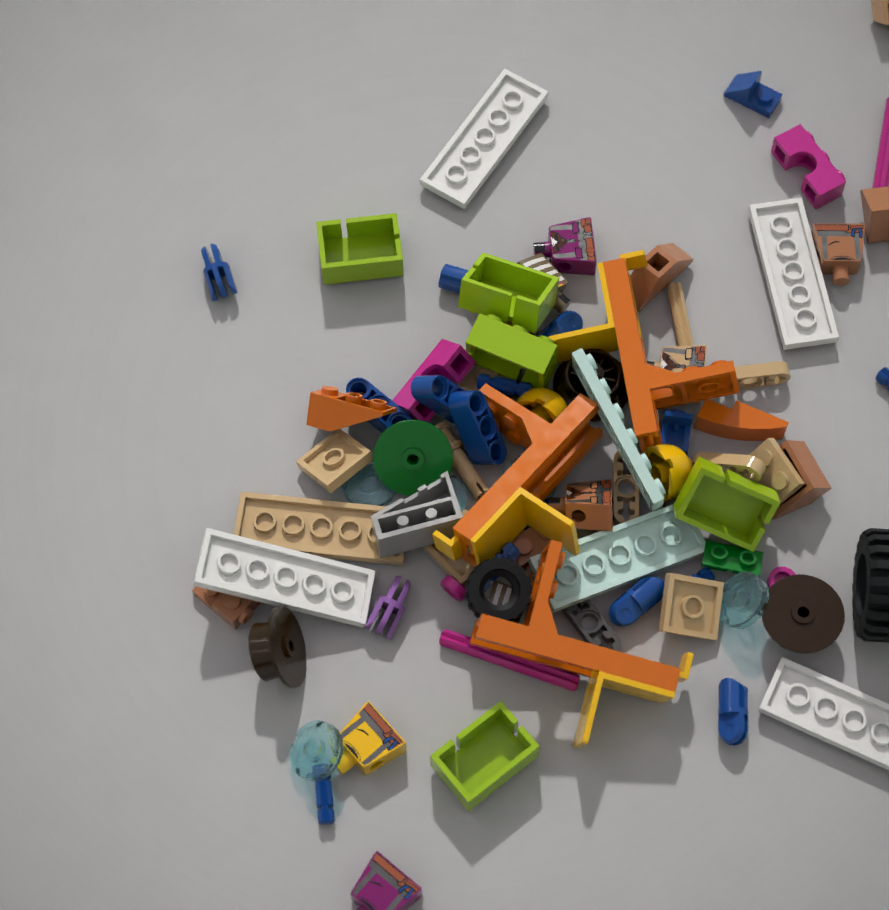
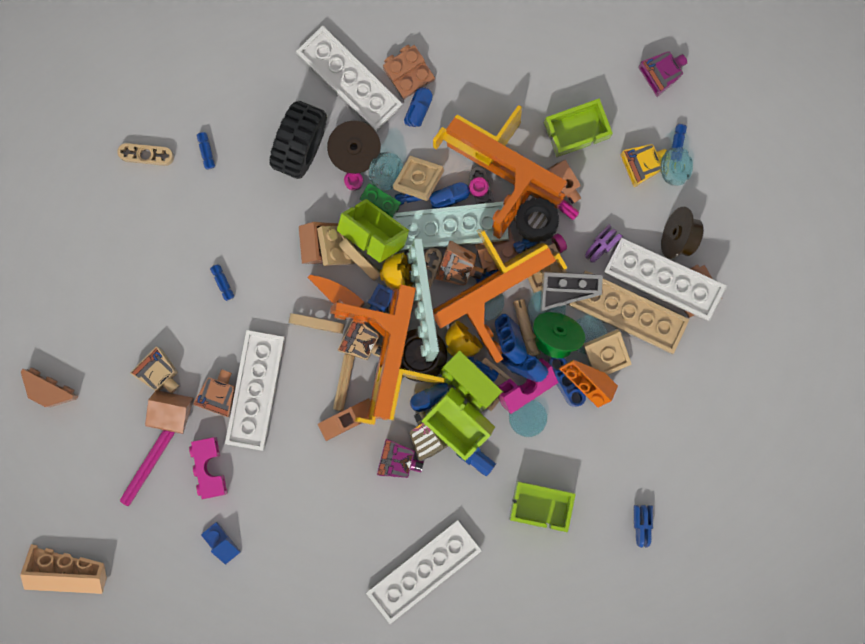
camera: 165 degrees left, 20 degrees up
none -> nougat plate [383,45,435,100]
none -> dark pink tile [469,177,489,197]
none -> clear light blue tile [509,400,547,437]
none -> nougat torso [547,160,581,204]

